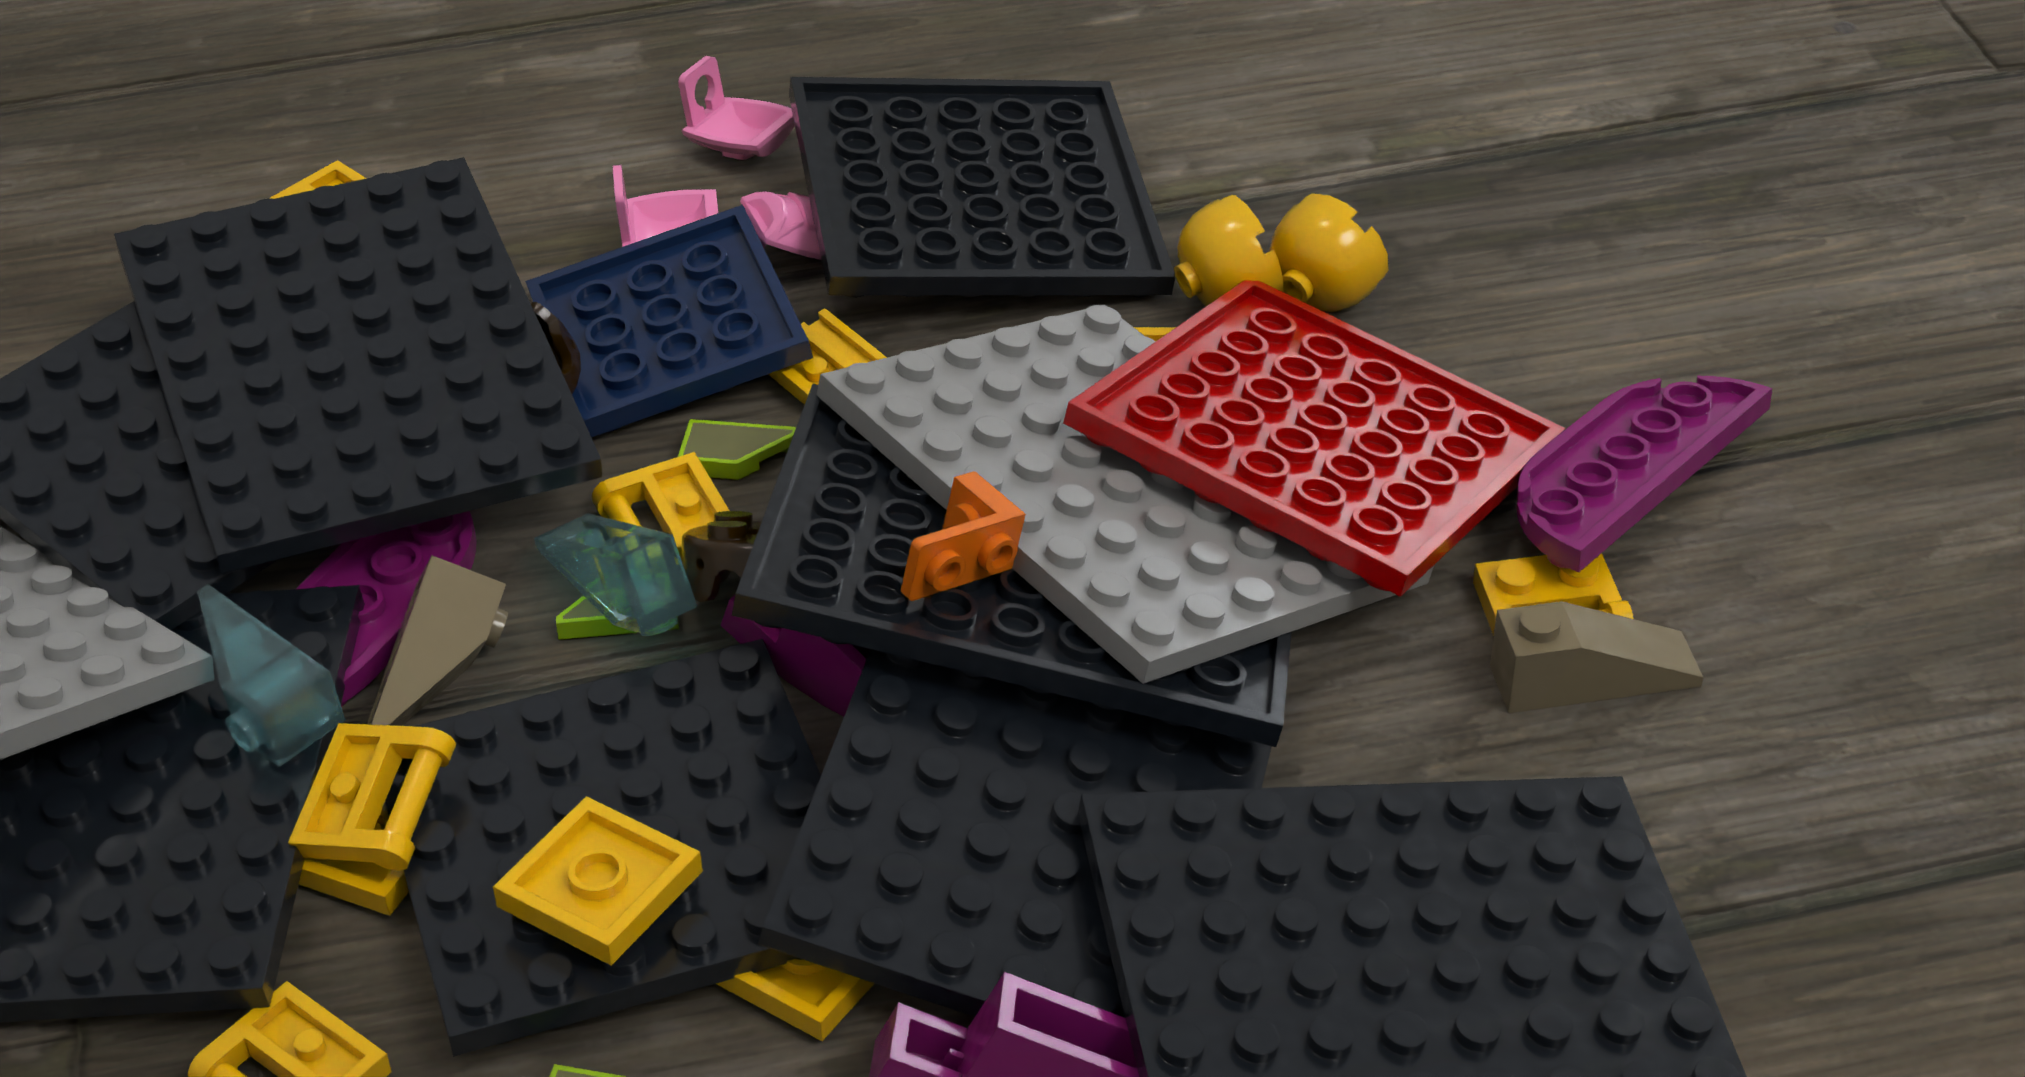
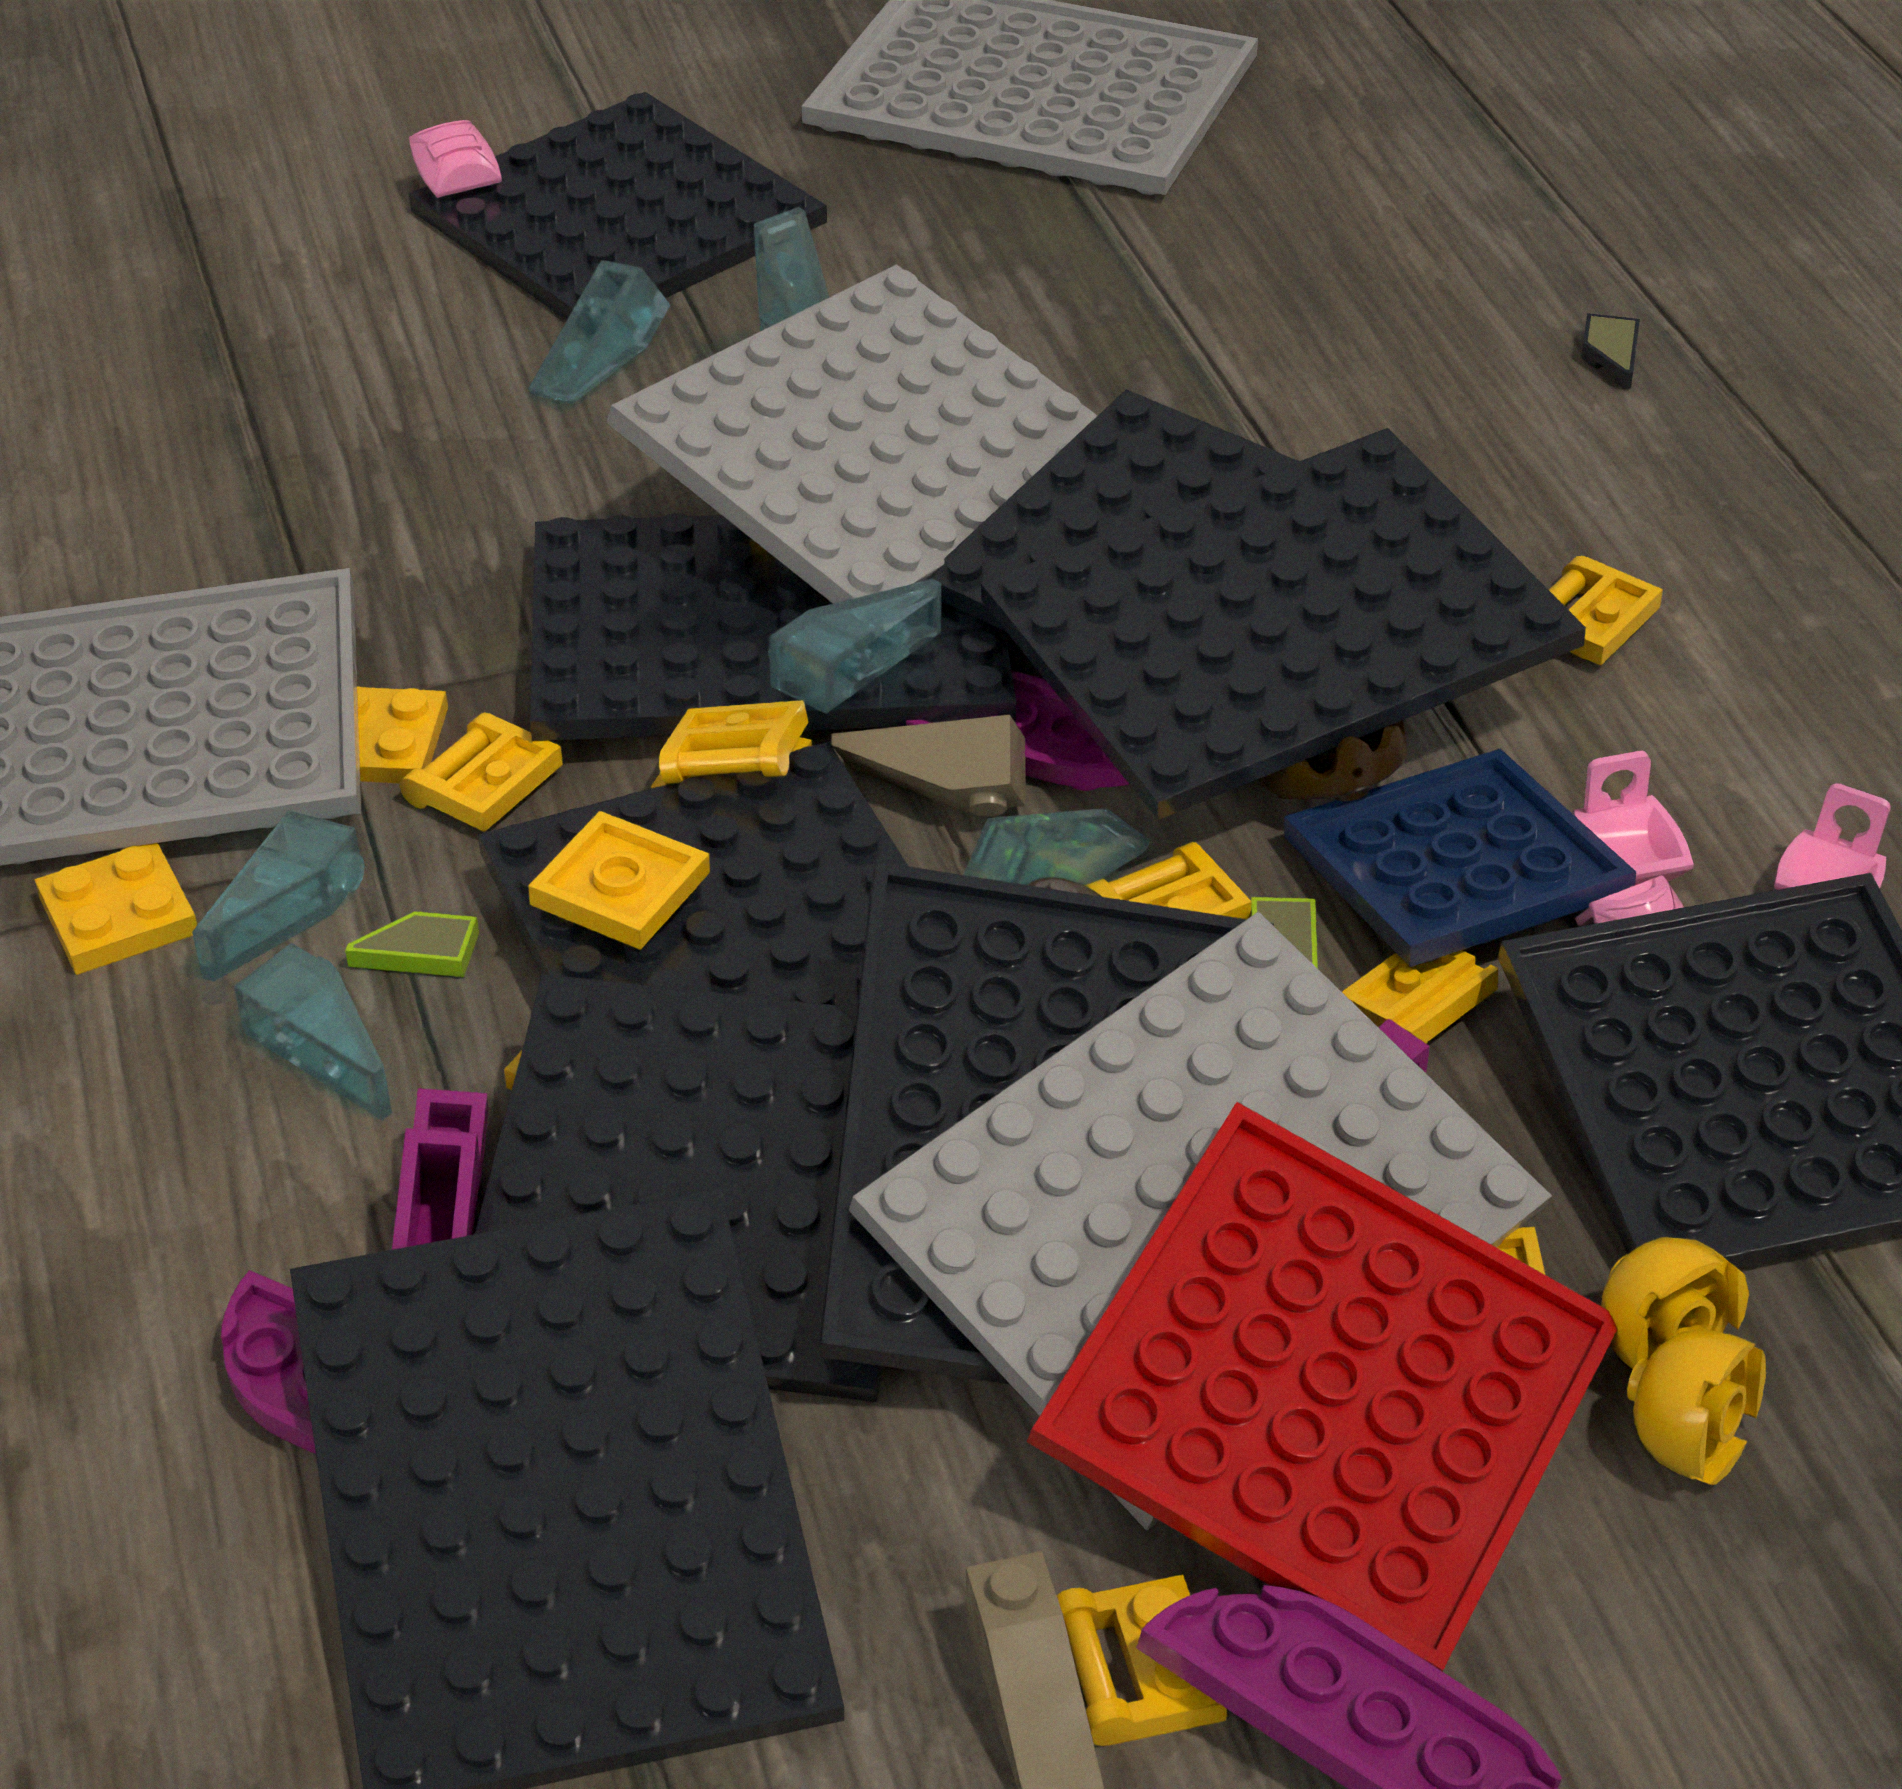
camera: 85 degrees right, 0 degrees up
orange bracket [901,471,1026,601] -> none

